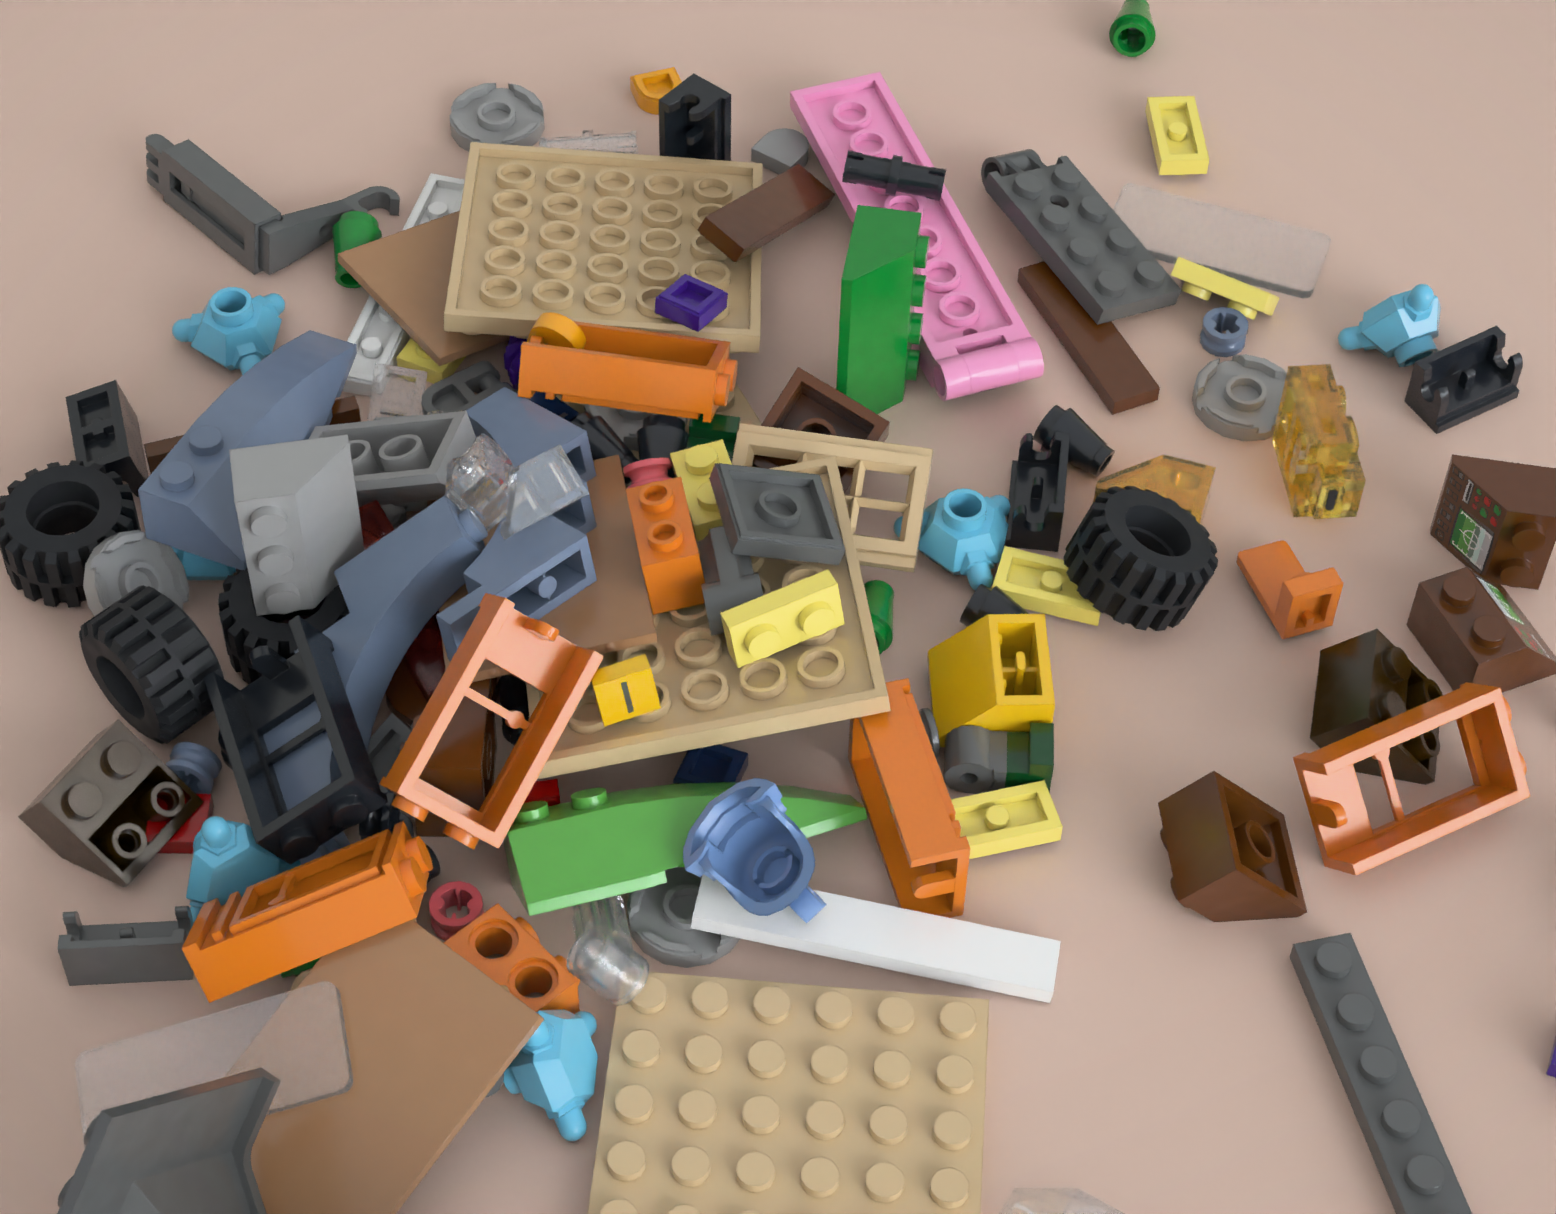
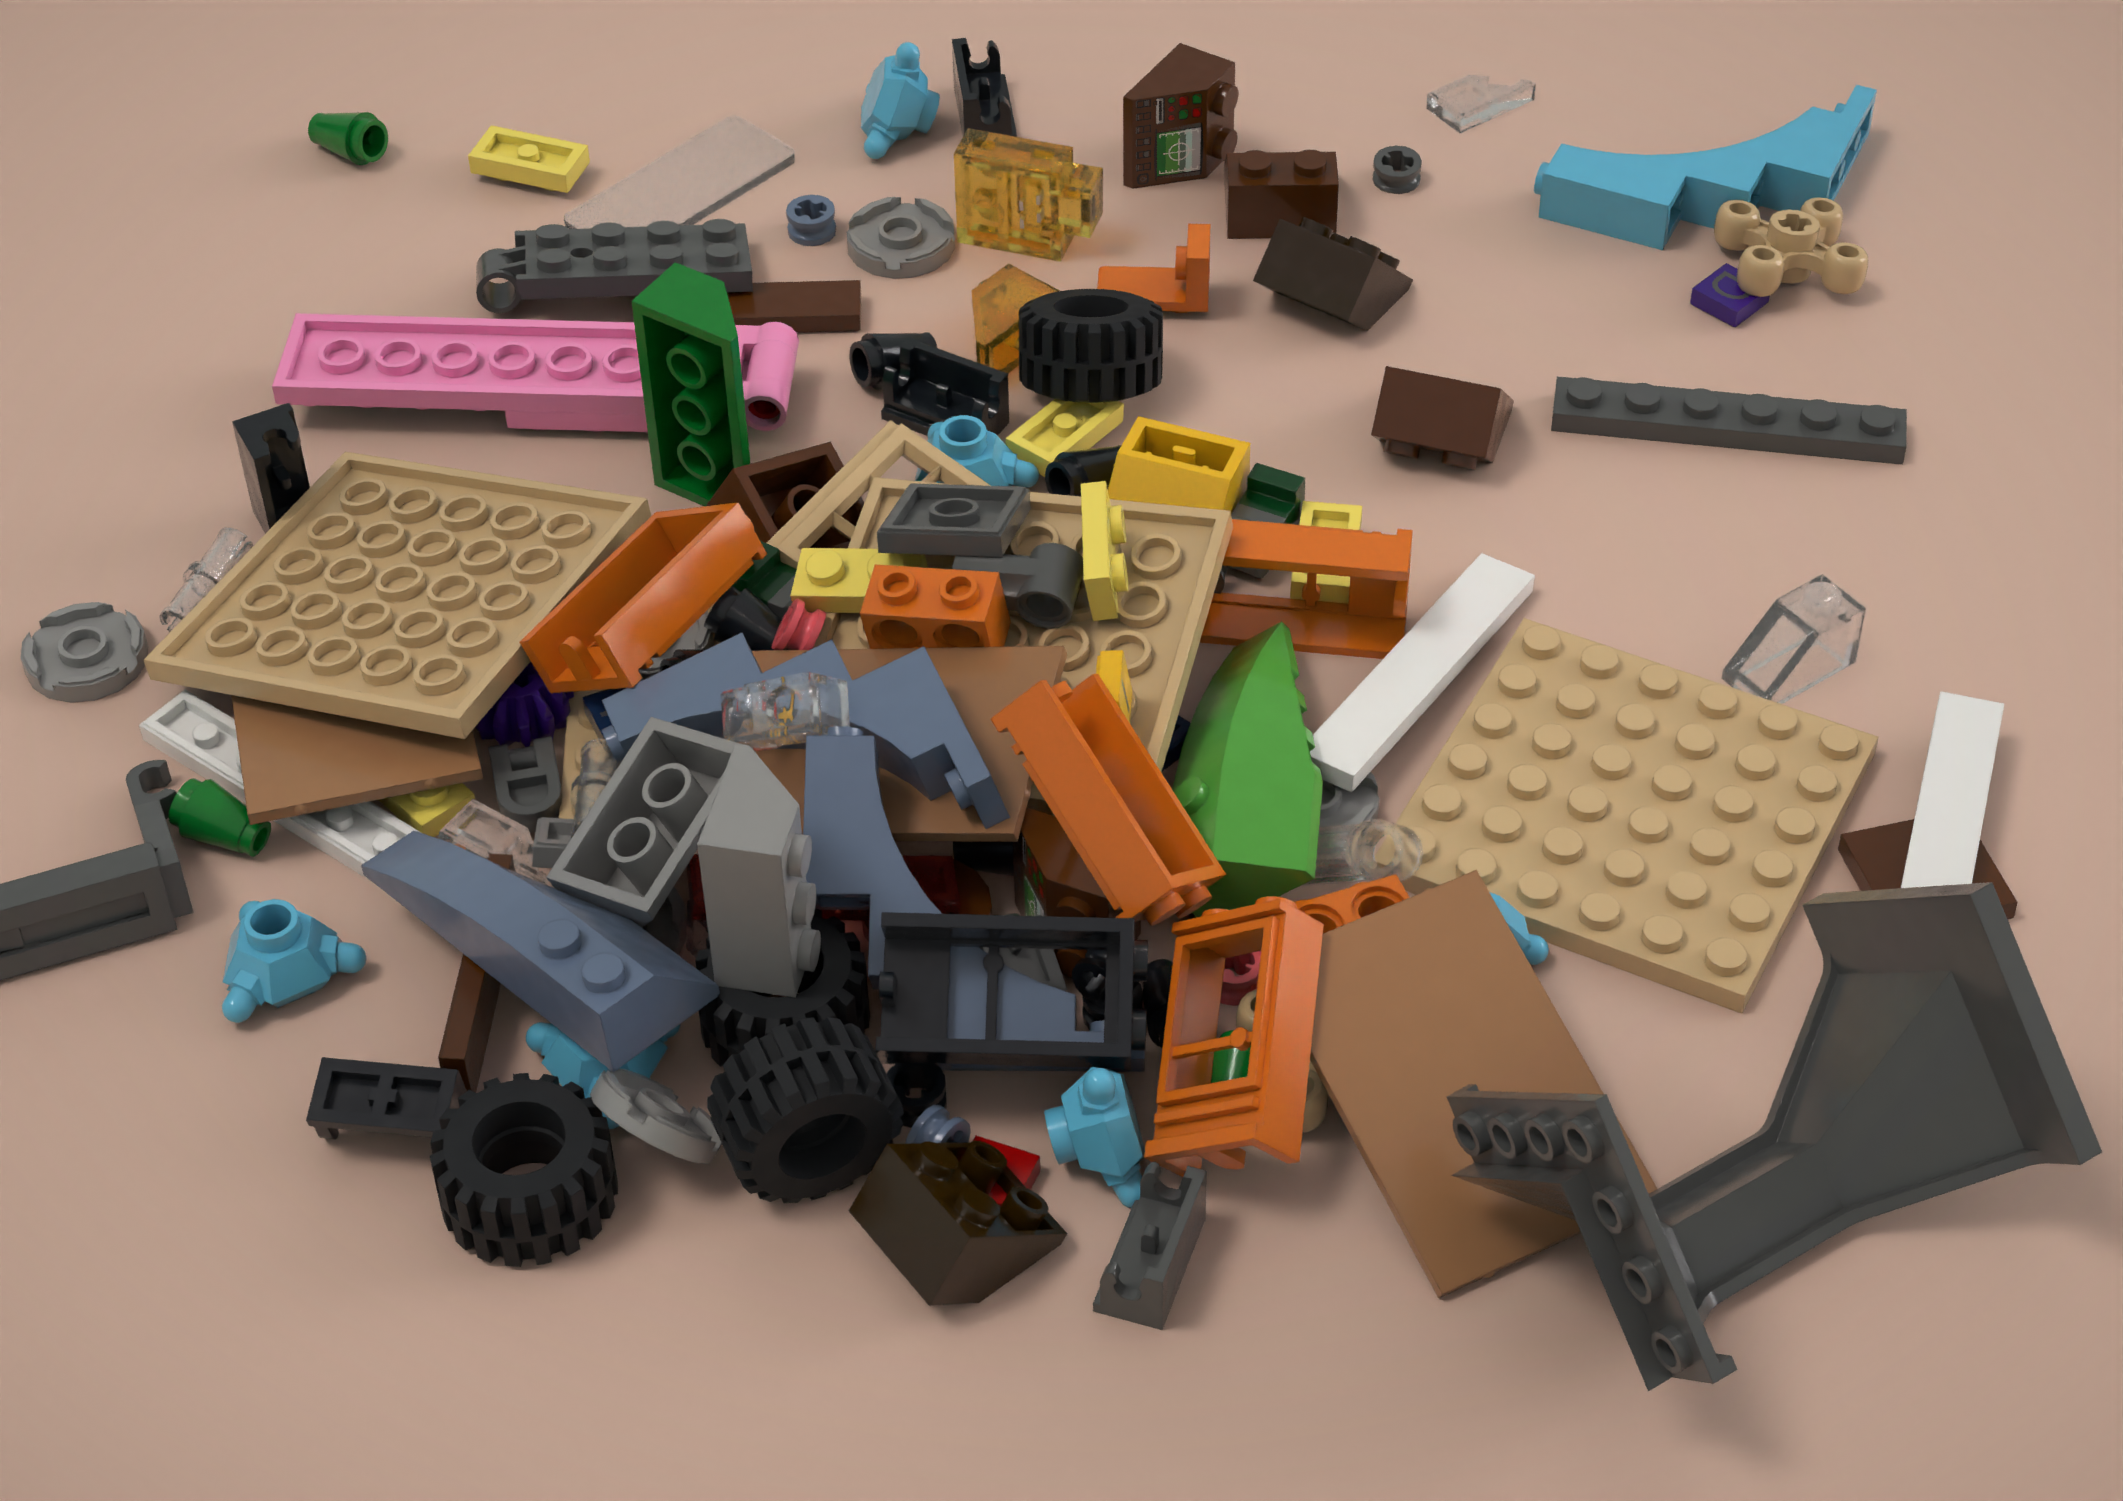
camera: 65 degrees left, 5 degrees down
clear piece [75,981,353,1150] -> none
clear tile [500,444,589,540] -> none
light orange tile [527,312,586,349] -> none
light orange tile [630,67,682,115] -> none
dark purple tile [655,274,728,332] -> none
medium blue helmet [683,778,827,923] -> none
reddish brown tile [698,164,835,262] -> none
light grey tile [751,128,809,174] -> none
black pin [842,150,946,201] -> none
light yellow plate [1171,256,1280,320] -> none
orange door [1293,682,1531,875] -> none

